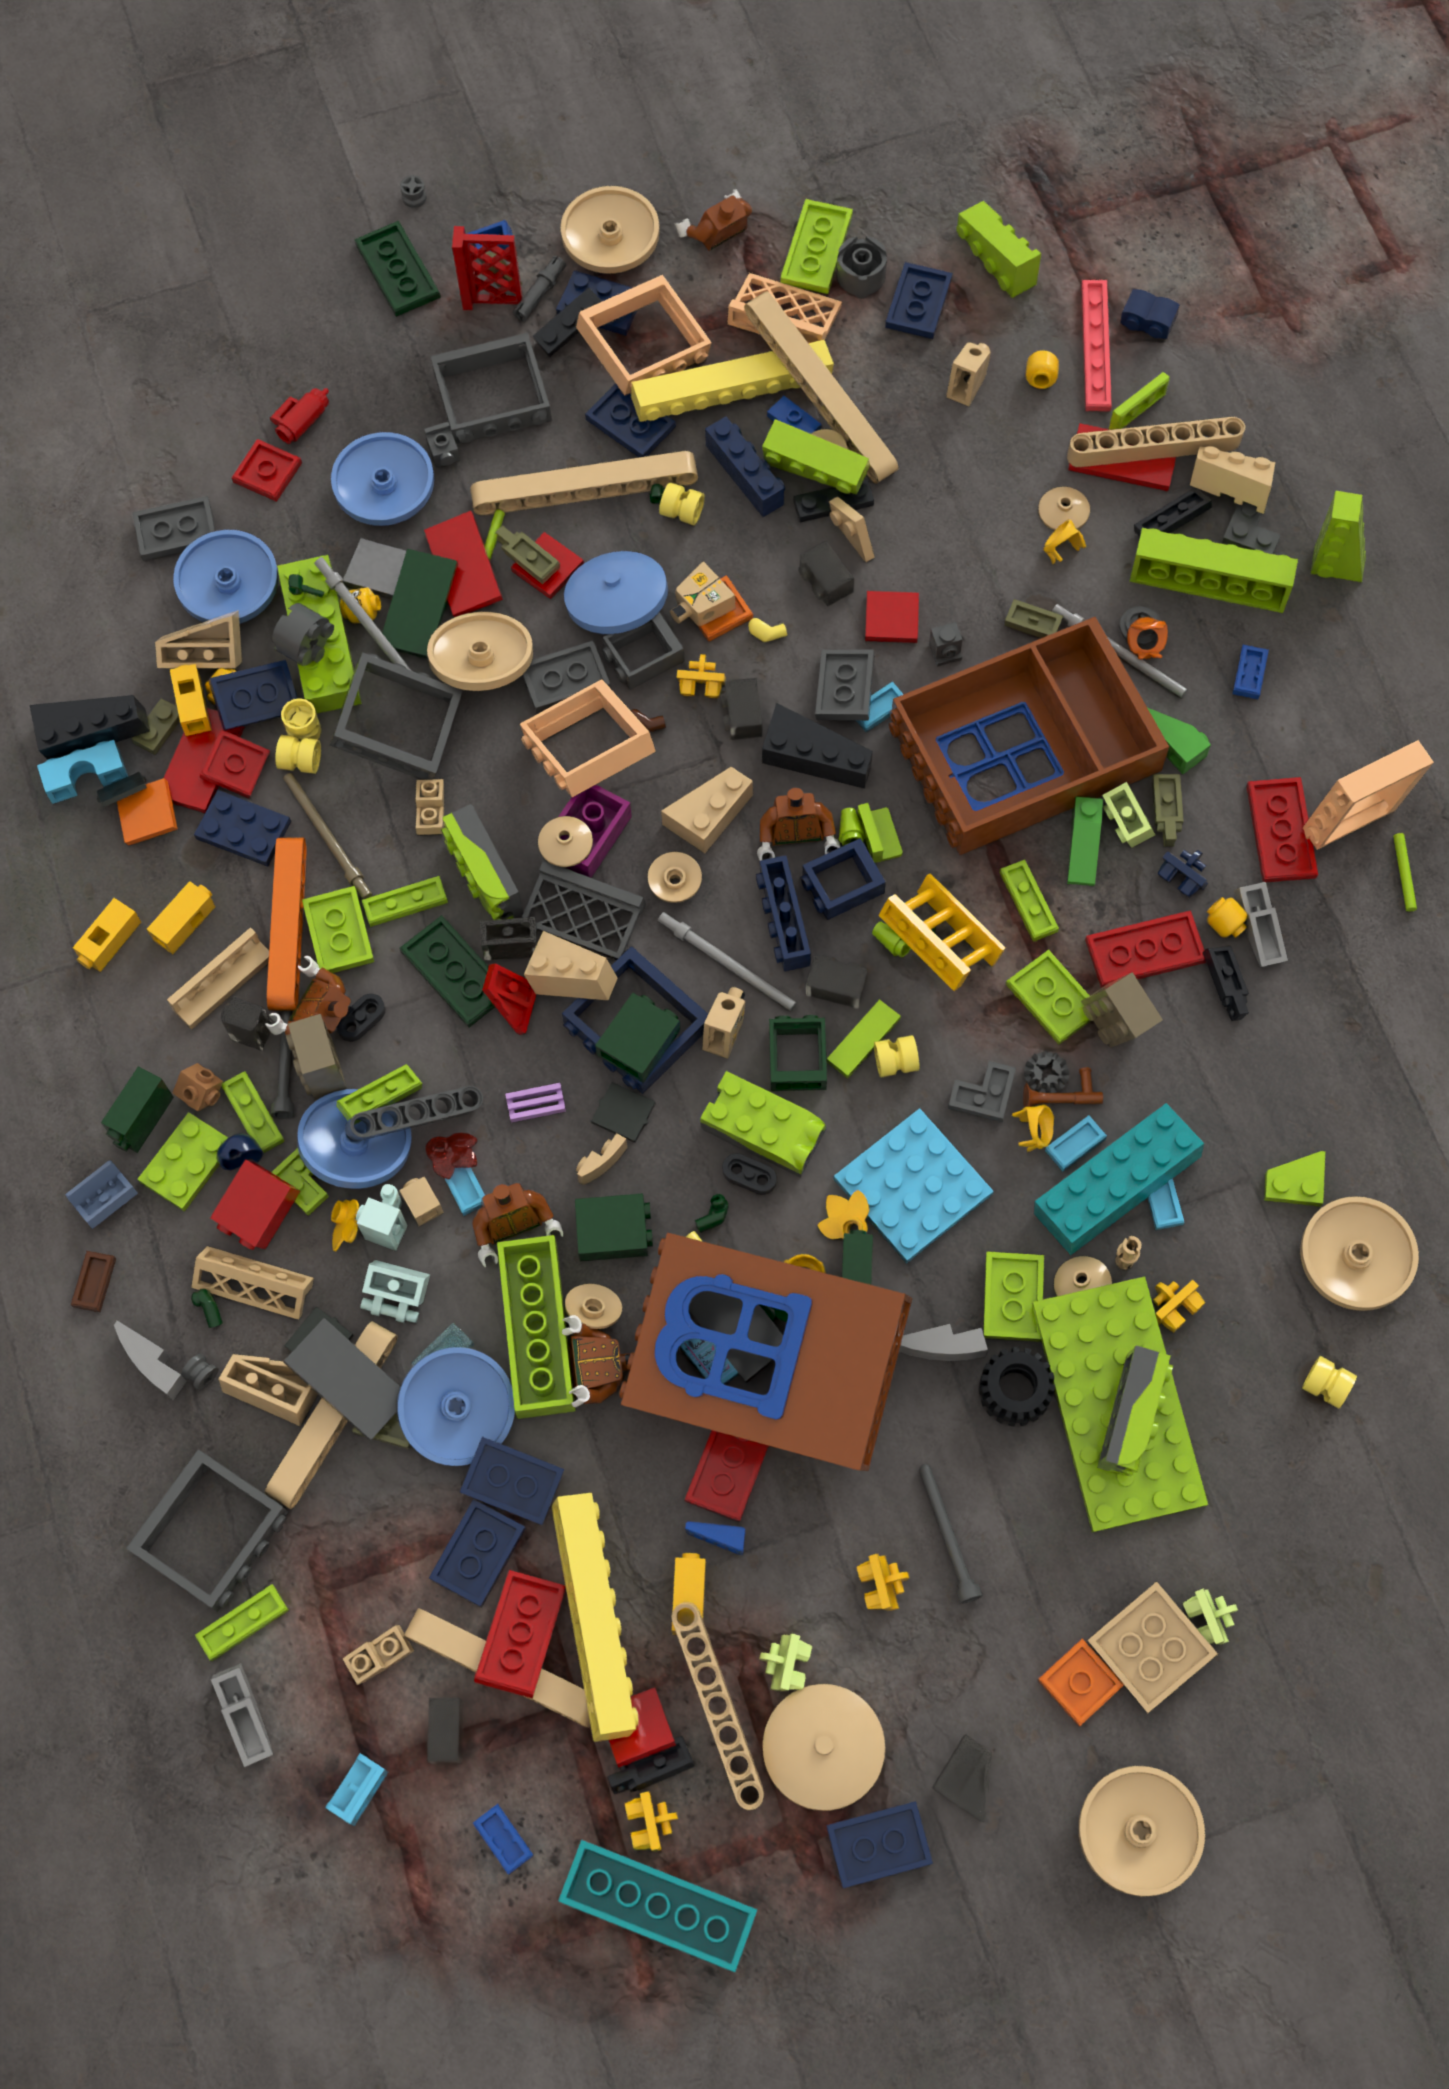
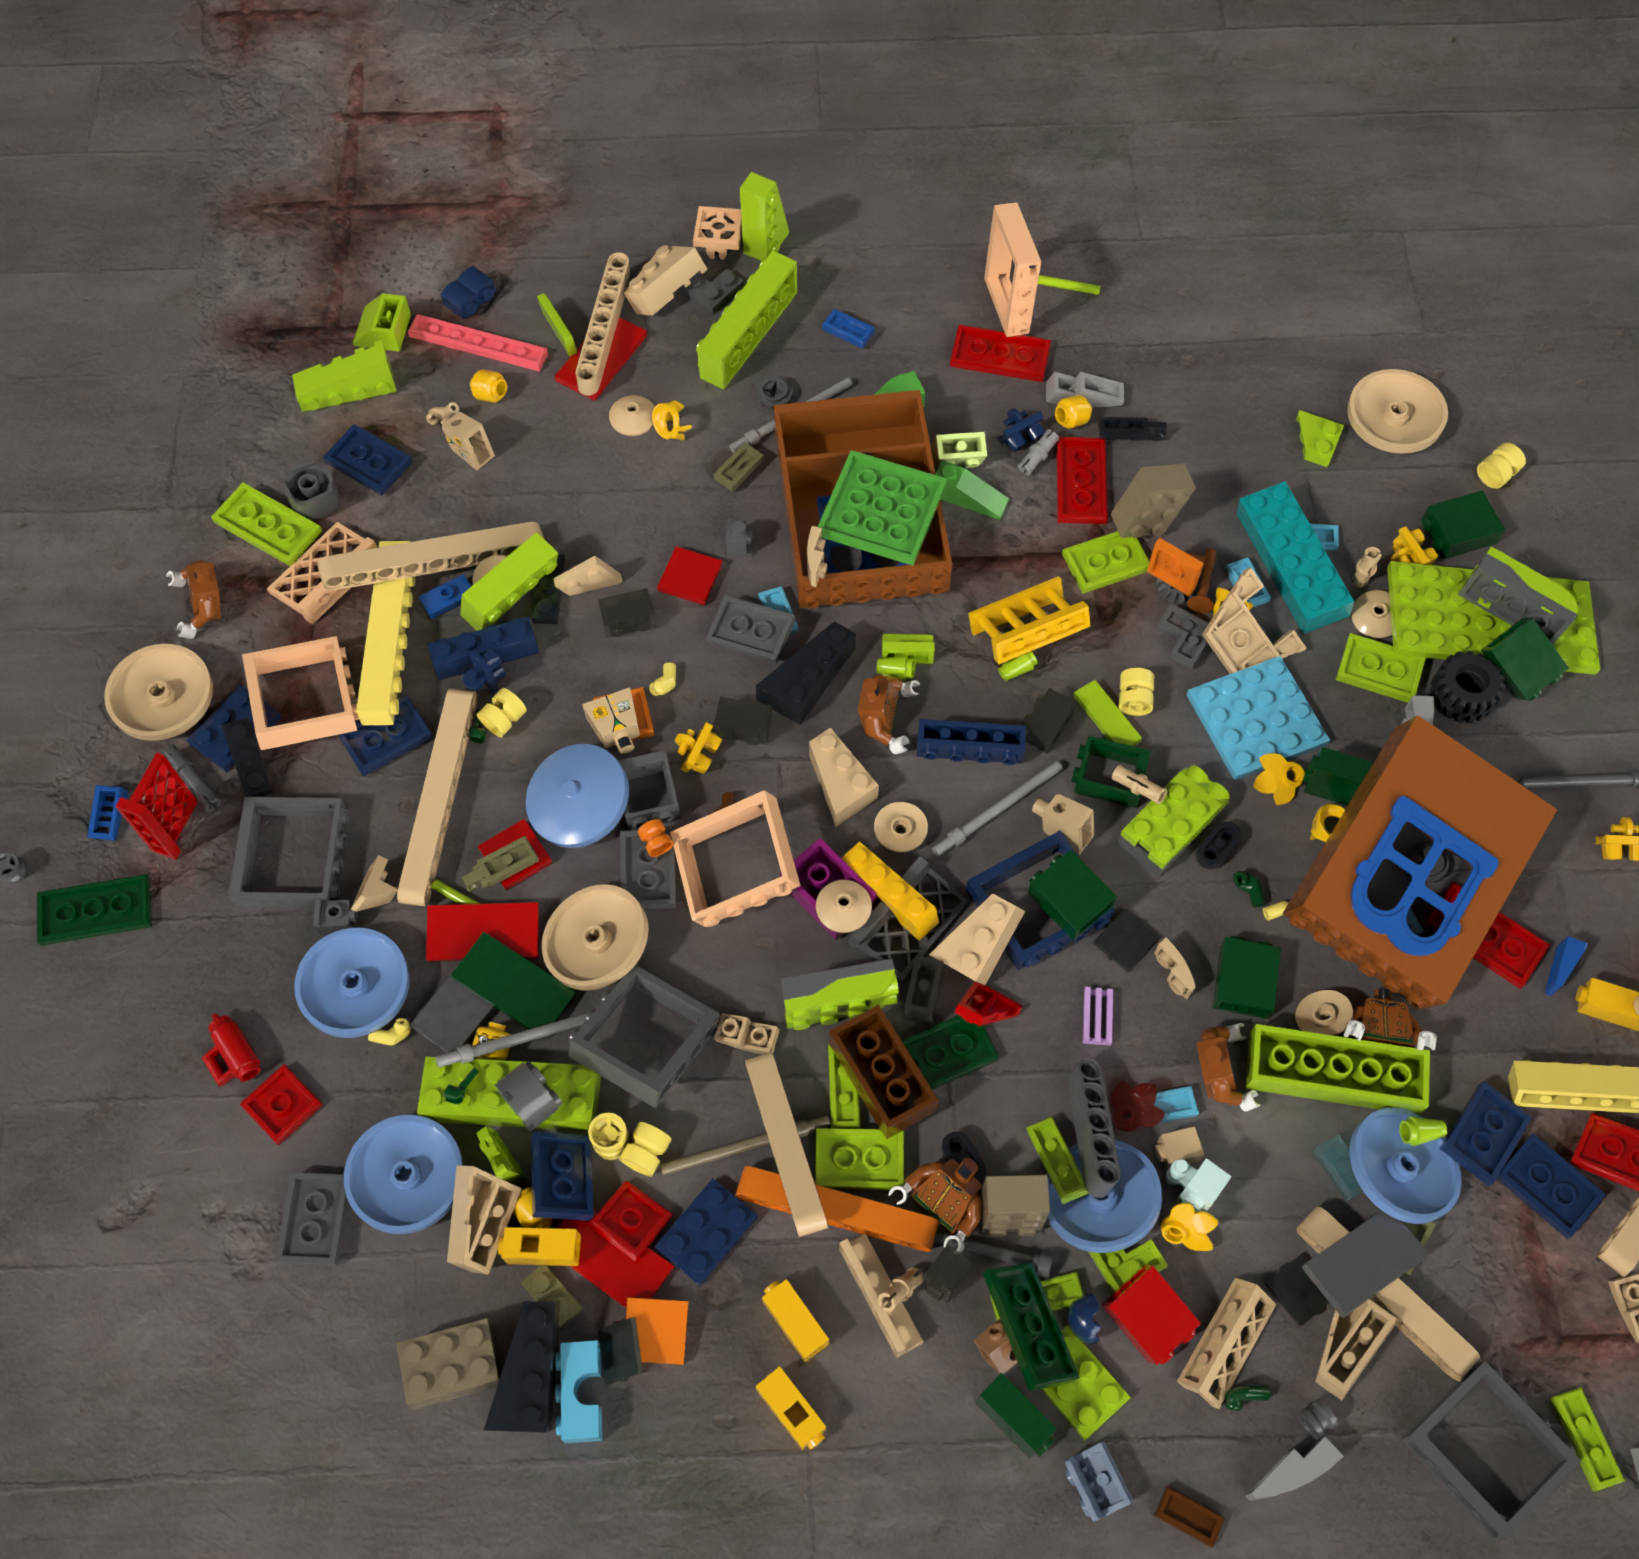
camera: 75 degrees left, 5 degrees down
light aqua brick [360,1260,430,1323] -> none
dark blue window [800,838,886,920] -> none
lime tile [1000,860,1059,942] -> none
orange piece [1127,617,1168,659] -> none
black plate [1134,488,1212,536] -> none
olive hinge [1152,774,1184,847] -> none
none -> tan slope [351,855,398,912]
none -> lime slope [353,293,411,352]
none -> light yellow arm [368,1018,411,1046]
none -> dark tan brick [396,1318,502,1410]
none -> tan arm [426,402,459,425]
none -> dark blue hips [463,648,506,694]
none -> lime wing [476,1126,526,1183]
none -> orange wheel [637,819,674,857]
none -> light nougat piece [693,206,742,260]
none -> tan beam [745,1052,828,1237]
none -> tan slope [807,526,827,587]
none -> bright green plate [818,450,947,566]
none -> reddish brown brick [829,1005,938,1140]
none -> yellow arch [841,841,939,941]
none -> tan pin [878,1267,924,1312]
none -> dark green tile [982,1262,1080,1391]
none -> light grey pin [1018,429,1059,476]
none -> tan pin [1112,765,1167,804]
none -> orange tile [1147,538,1204,596]
none -> tan wing [1202,568,1307,674]
none -> lime cone [1399,1117,1447,1146]
none -> dark green brick [1421,490,1505,560]
none -> dark green brick [1481,618,1569,701]

